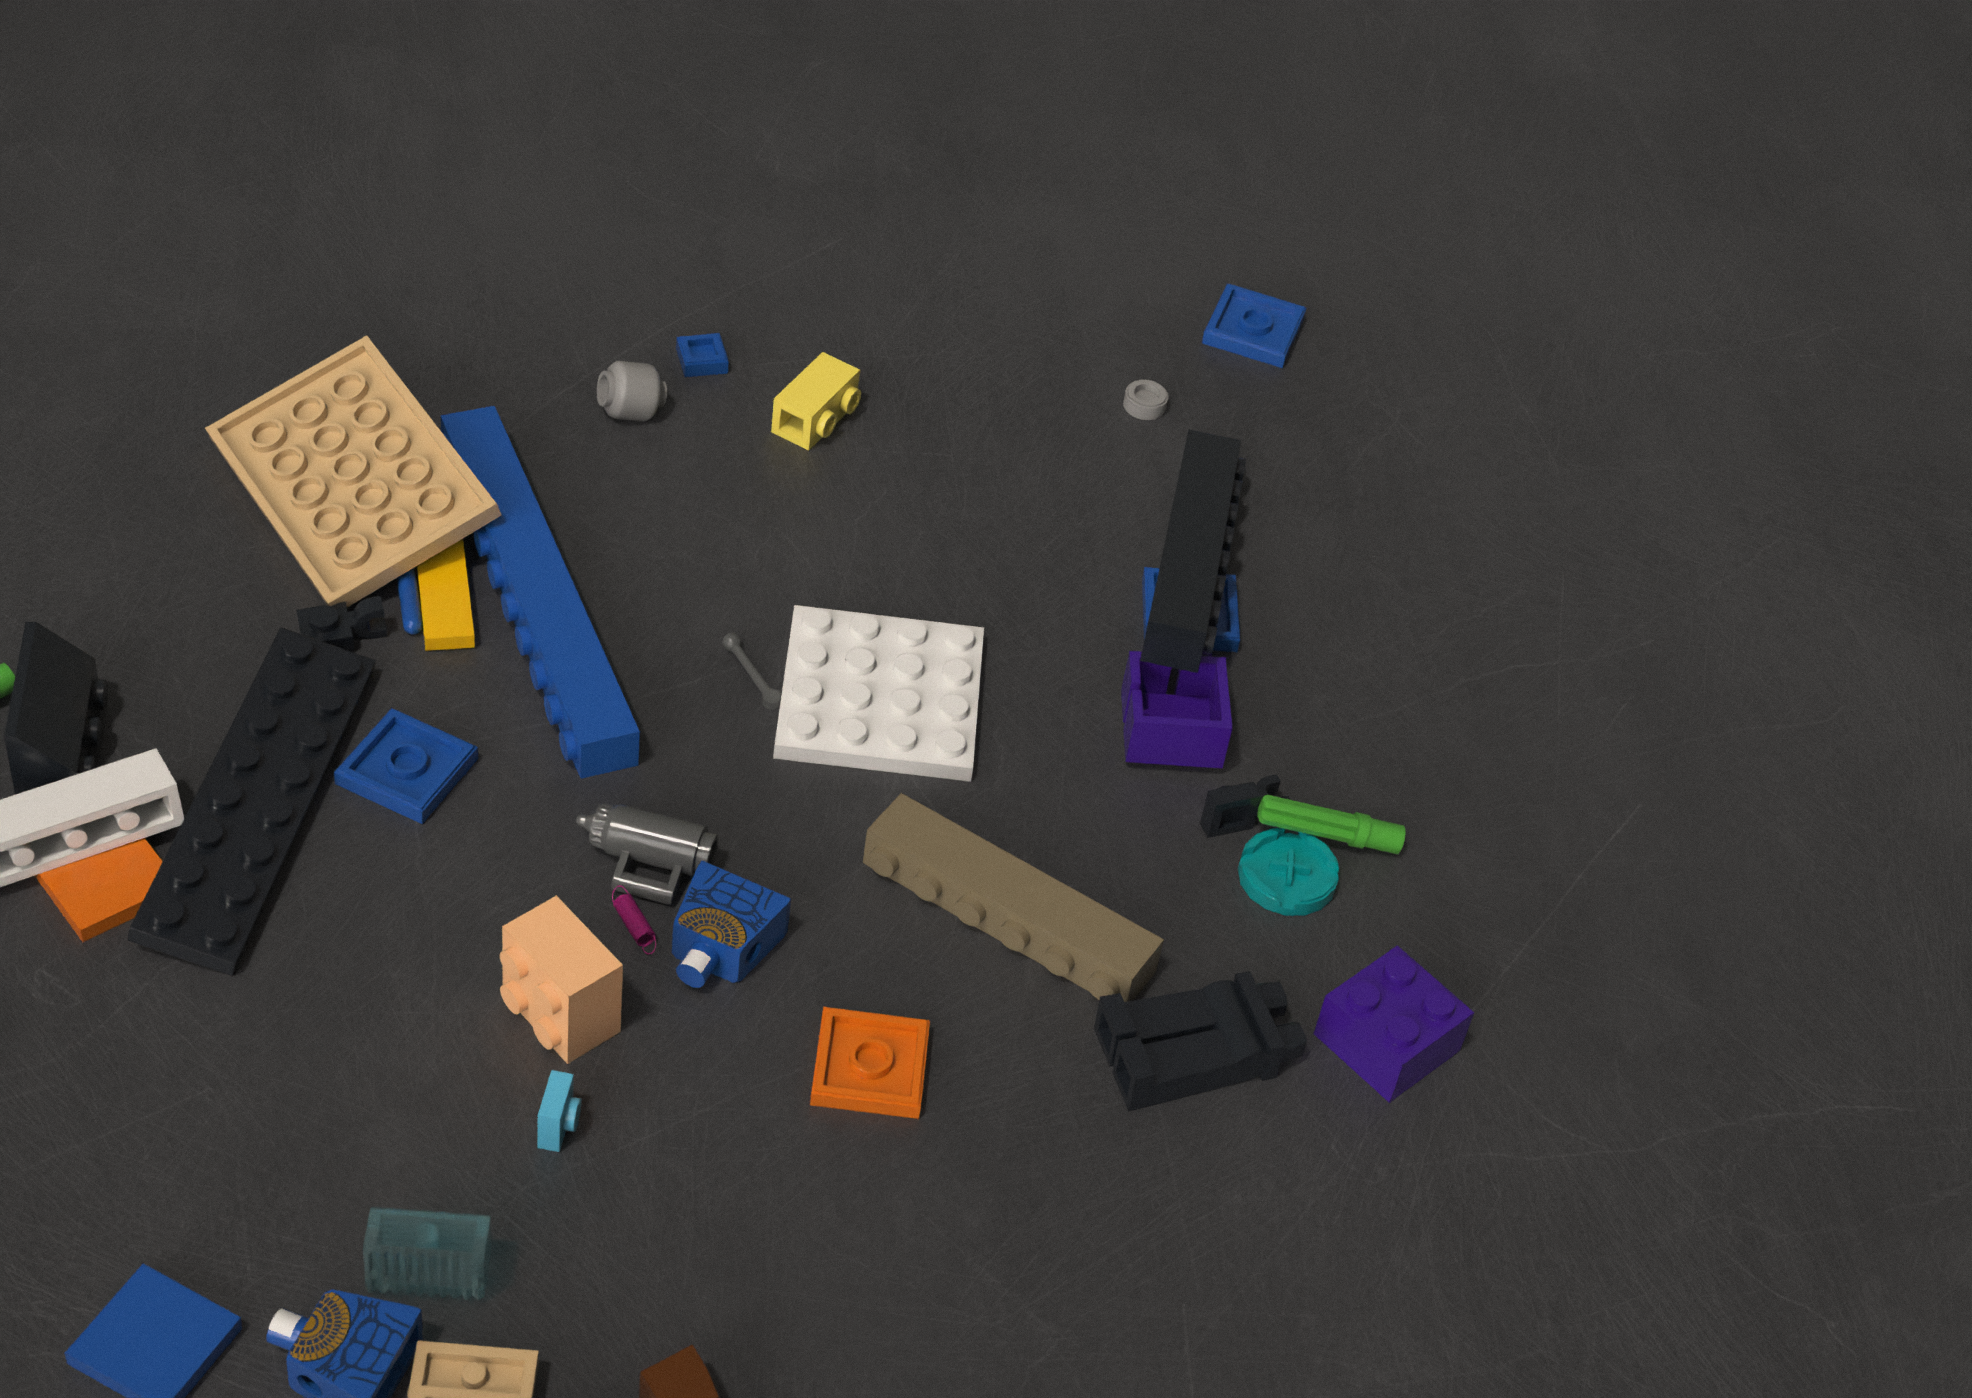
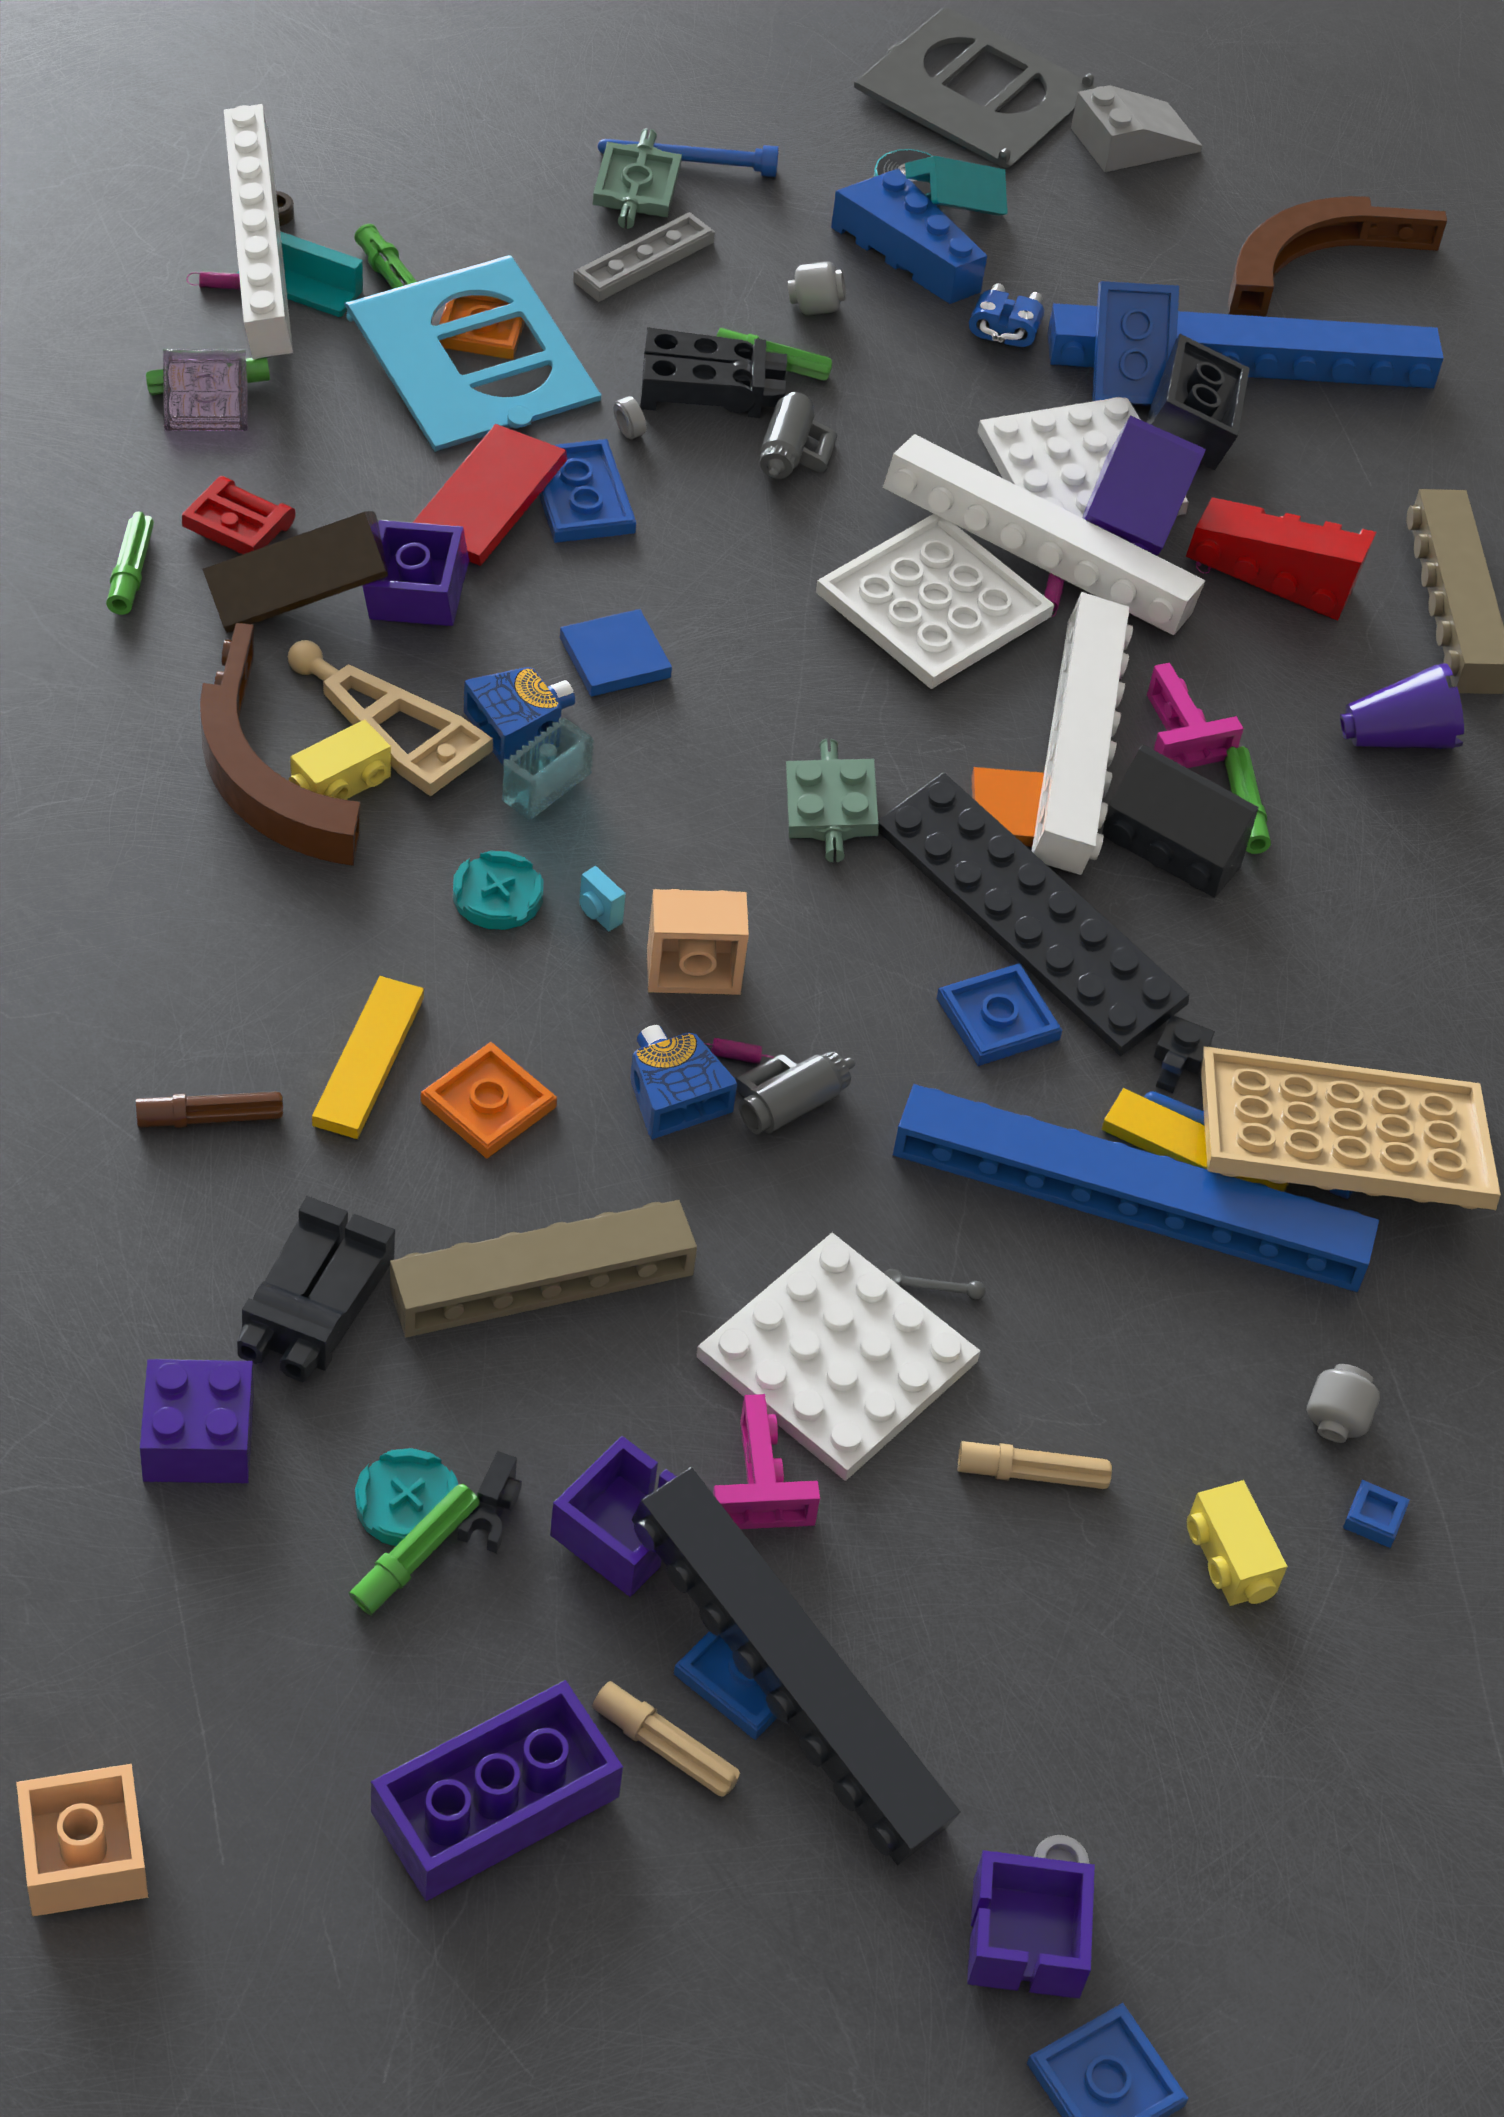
camera: 130 degrees right, 5 degrees up
none -> light nougat brick [16,1764,148,1917]
none -> reddish brown axle [136,1091,283,1128]
none -> yellow tile [312,976,424,1139]
none -> dark purple brick [371,1680,623,1901]
none -> teal tile [453,851,544,930]
none -> tan axle [592,1681,740,1797]
none -> dark pink bracket [713,1394,820,1529]
none -> sand green plate [786,739,878,862]
none -> tan axle [958,1441,1112,1489]
none -> dark purple piece [967,1850,1095,1999]

